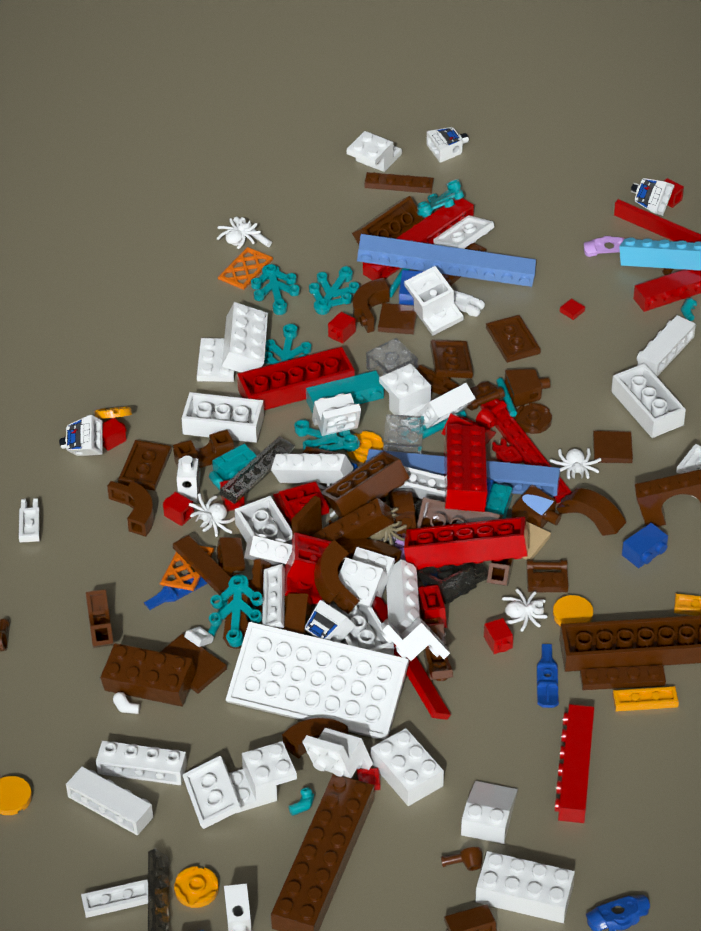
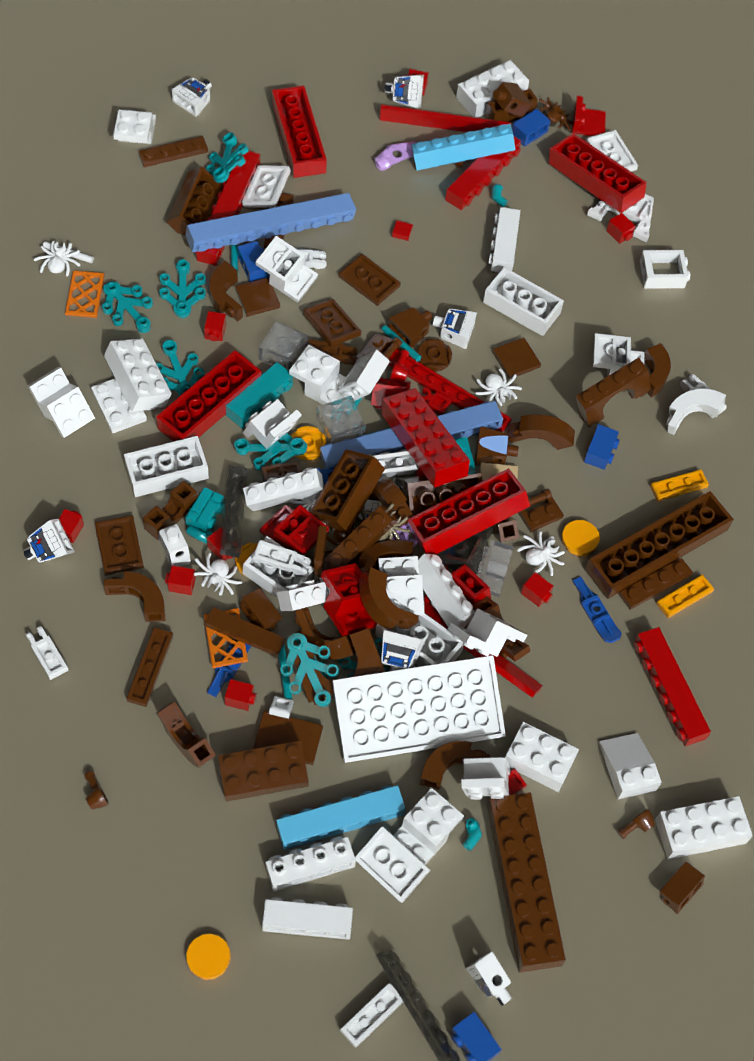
camera: 35 degrees left, 15 degrees up
light orange tile [94,407,132,418] -> none
white arm [113,692,140,714] -> none
light orange tile [174,866,219,908] -> none
white tile [262,564,285,629] -> none
none -> white bracket [28,367,95,438]
none -> reddish brown plate [127,628,173,707]
none -> red brick [224,679,257,711]
none -> white hinge [253,540,311,576]
none -> red brick [272,86,327,178]
none -> medium azure brick [276,785,406,850]
none -> white torso [433,309,477,349]
none -> clear brick [477,540,514,597]

